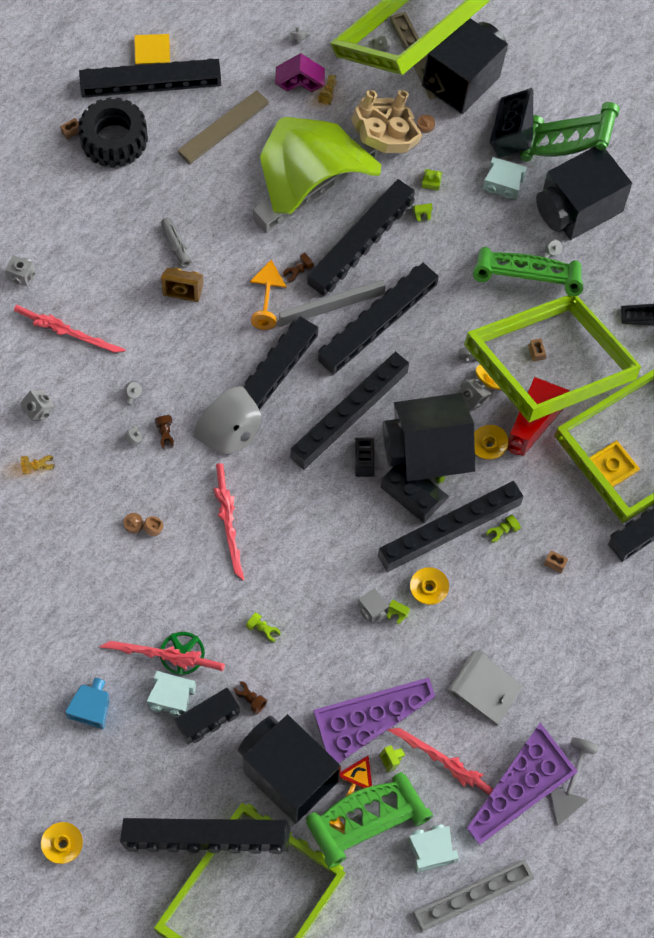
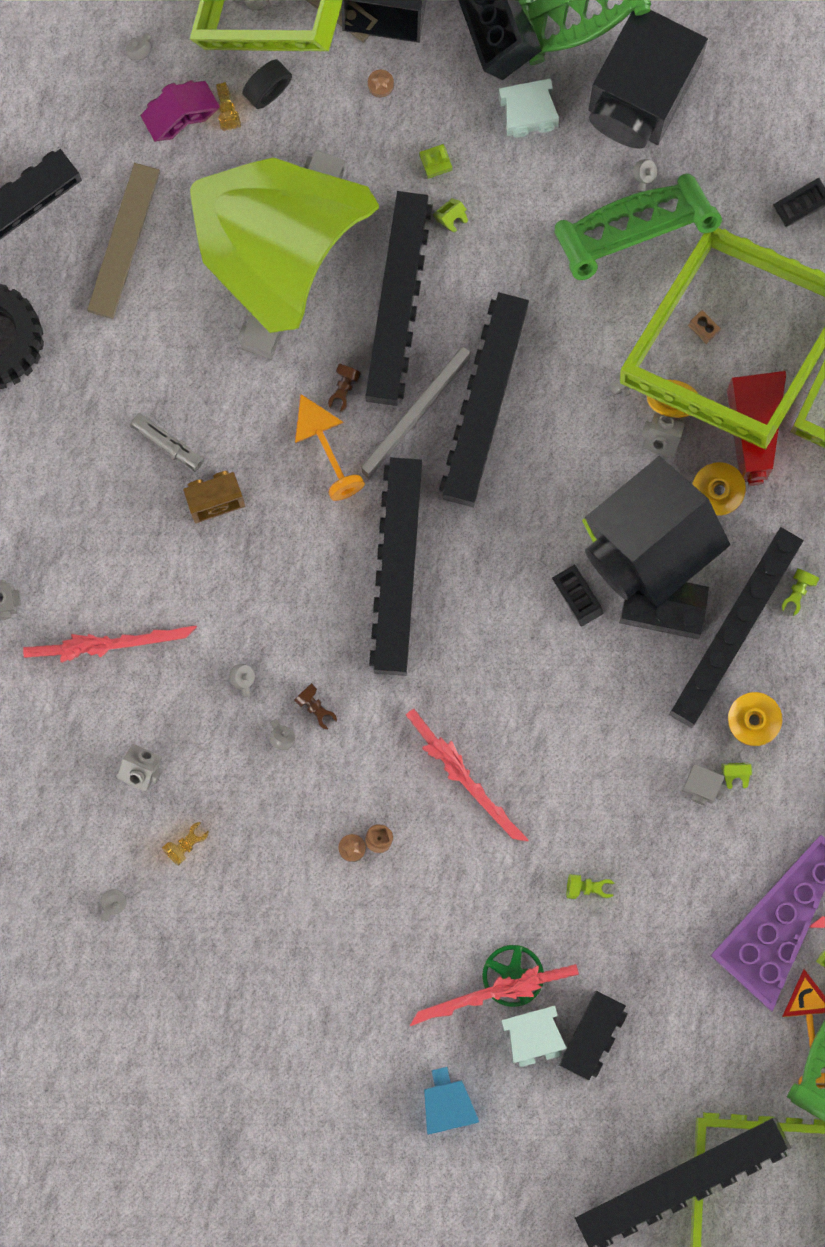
camera: 25 degrees left, 15 degrees up
light grey piece [194,386,261,454] -> none
reddish brown piece [234,681,268,715] -> none
black container [238,714,341,824] -> none
black brick [290,351,409,470] -> none
tan brick [351,90,423,153] -> none
none -> black tyre [242,59,292,109]

